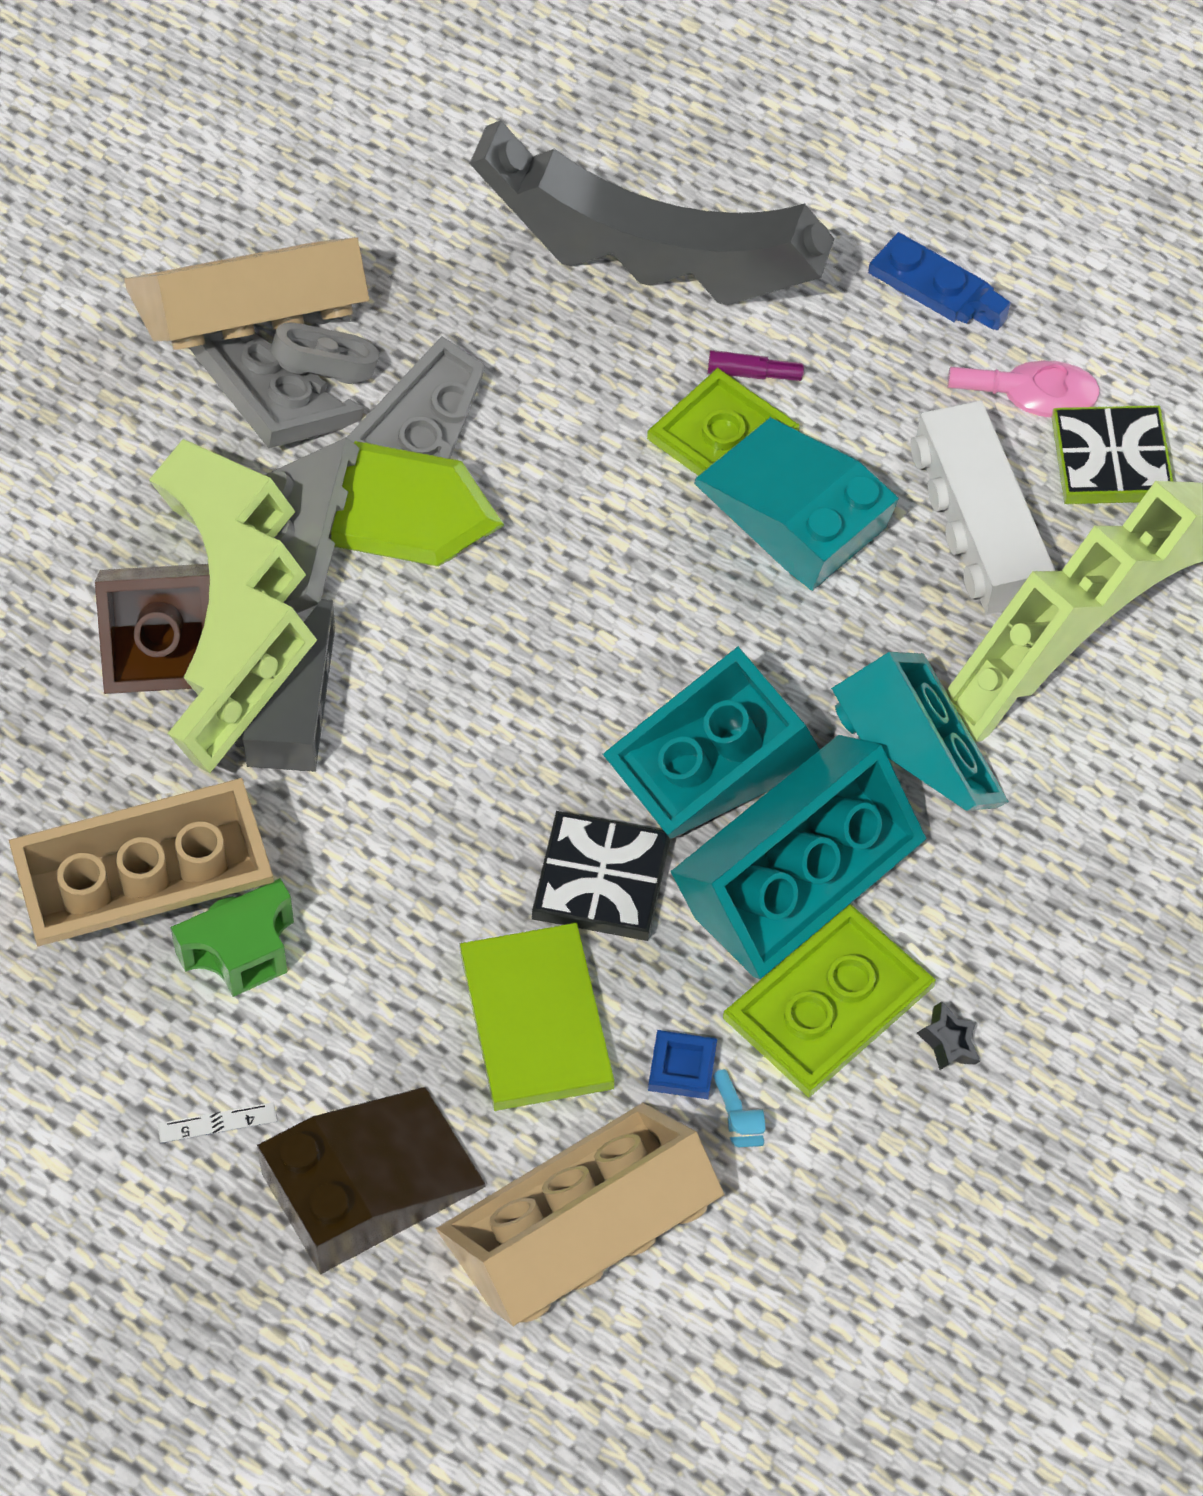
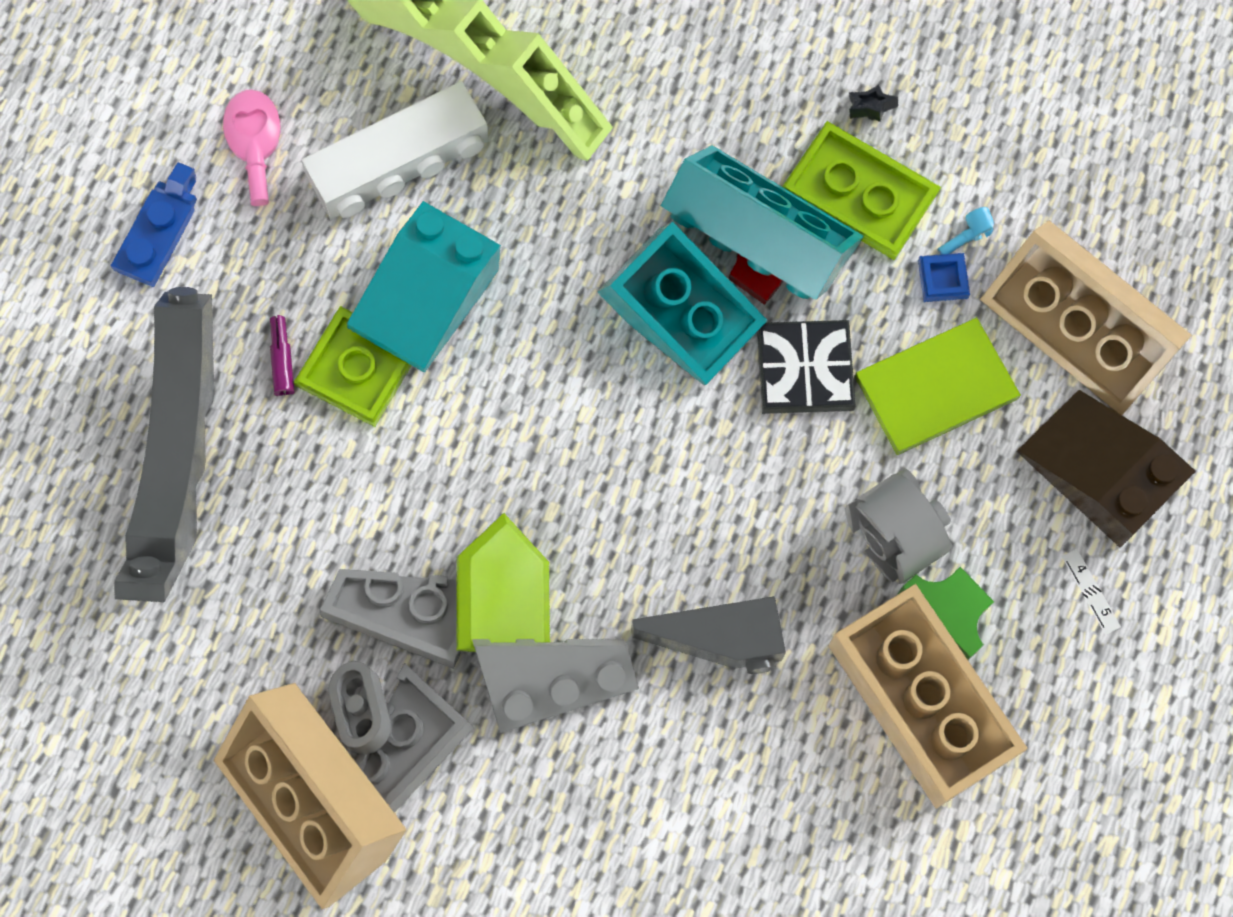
camera: 105 degrees left, 15 degrees up
slope [95,564,210,694] -> none
yellowish green arch [149,439,317,773] -> none
teal slope [831,652,1009,811] -> none
tile [1051,405,1173,504] -> none
none -> light grey brick [845,469,952,584]

